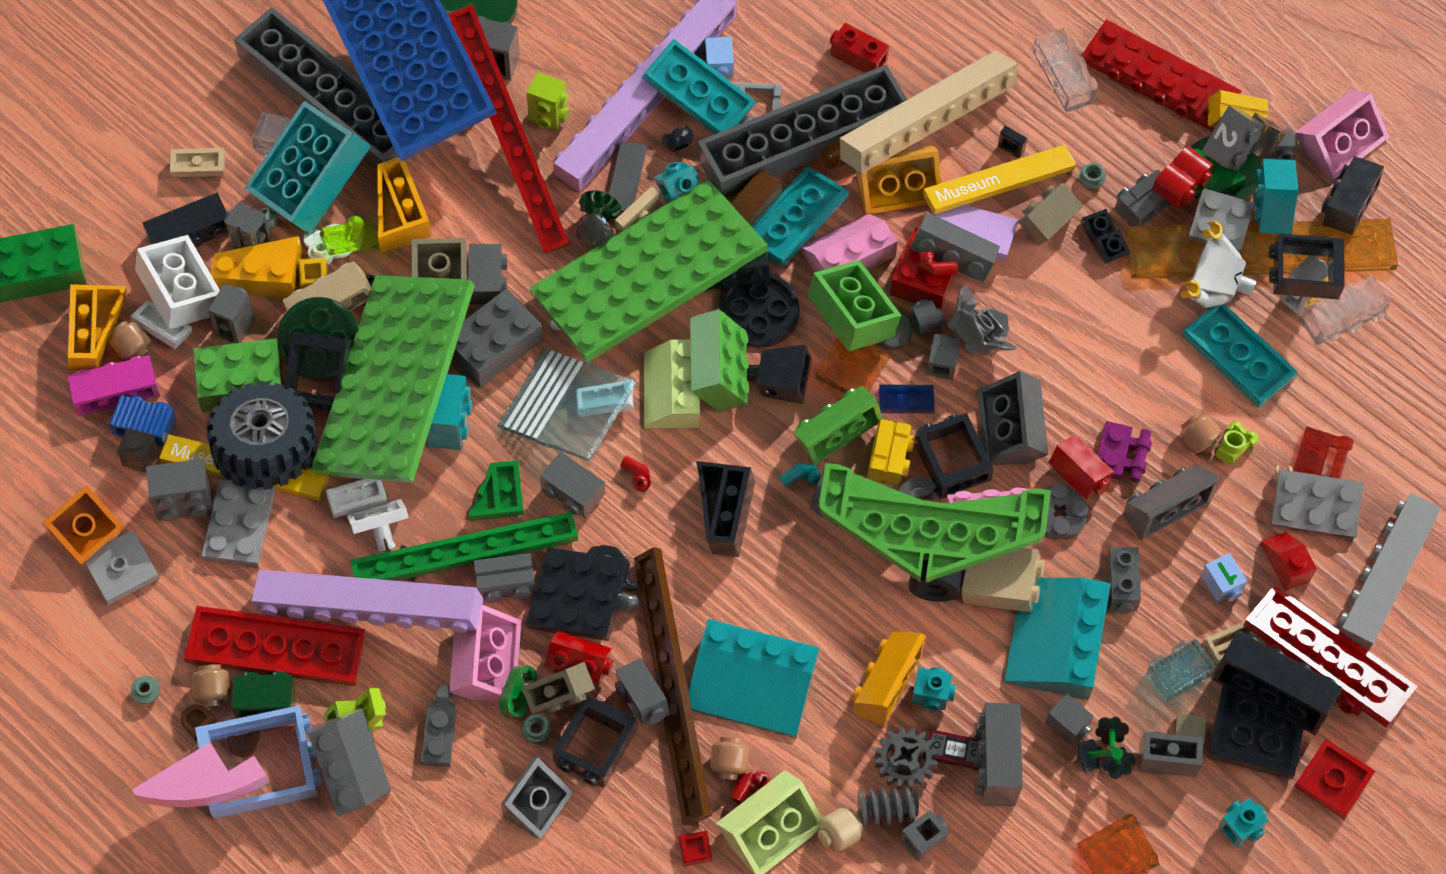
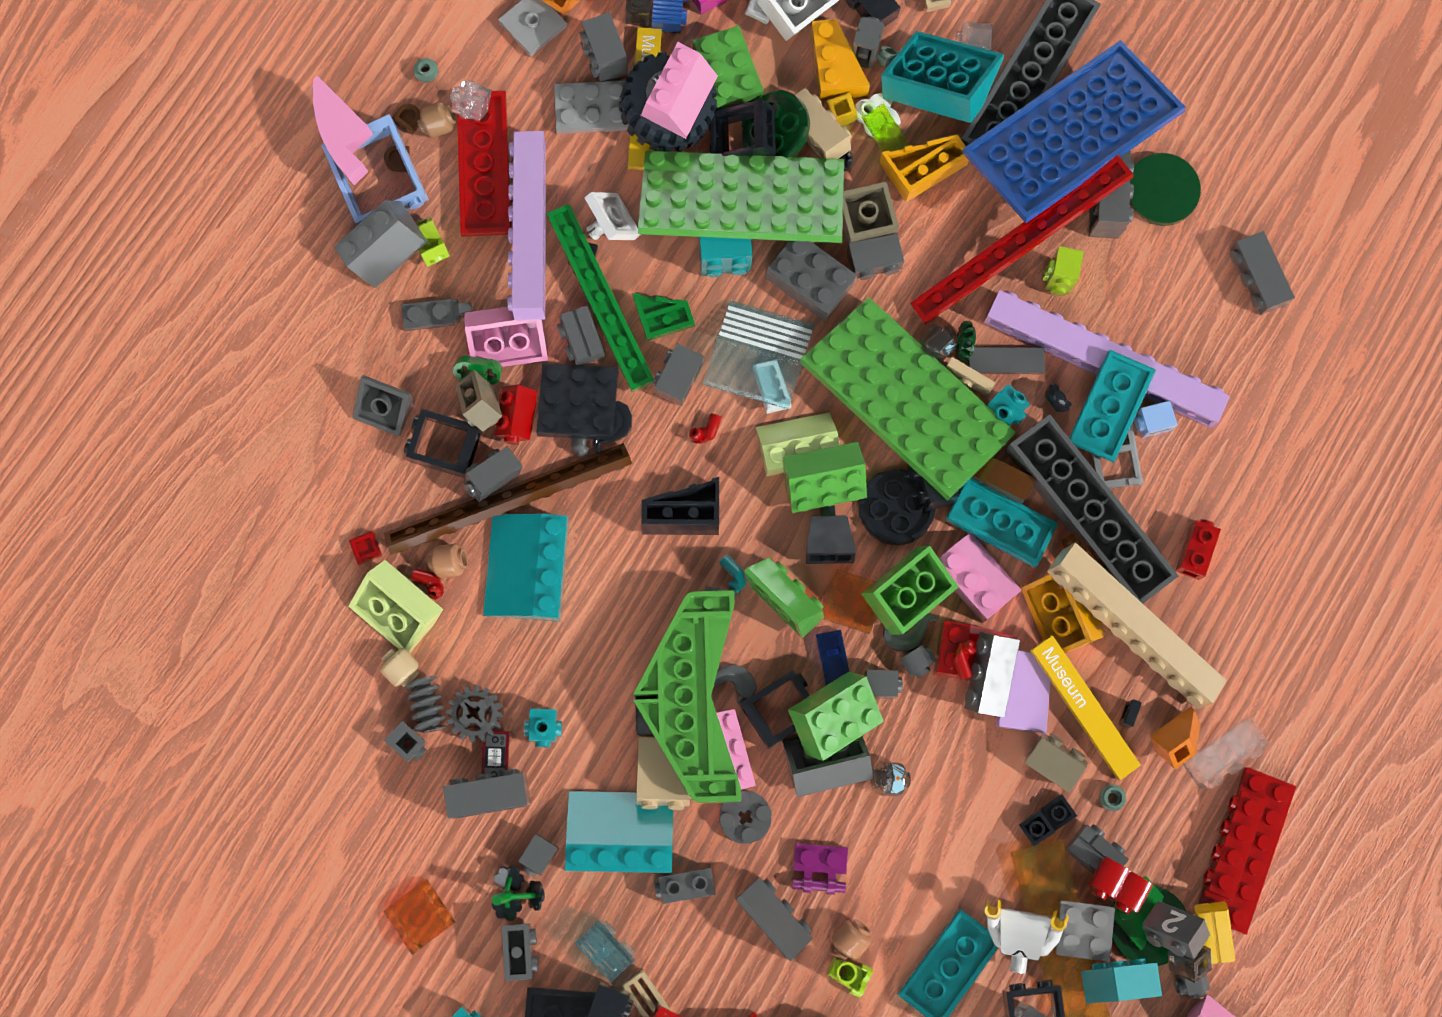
camera: 75 degrees right, 15 degrees up
dark grey brick [208,284,255,344] -> none
dark green brick [232,672,295,719] -> none
white plate [325,479,388,518] -> none
sand green plate [522,714,551,743] -> none
light orange slope [851,631,926,728] -> none
yellow brick [867,419,915,485] -> none
dark grey brick [947,285,1016,356] -> none
red brick [1048,435,1114,500] -> none
dark tan tile [1175,713,1206,746] -> none
light blue brick [1201,553,1247,603] -> none
none -> clear brick [450,80,492,121]
none -> bright pink slope [641,42,718,139]
none -> bright green brick [788,672,884,761]
none -> head [870,761,911,797]
none -> orange slope [1150,707,1200,769]

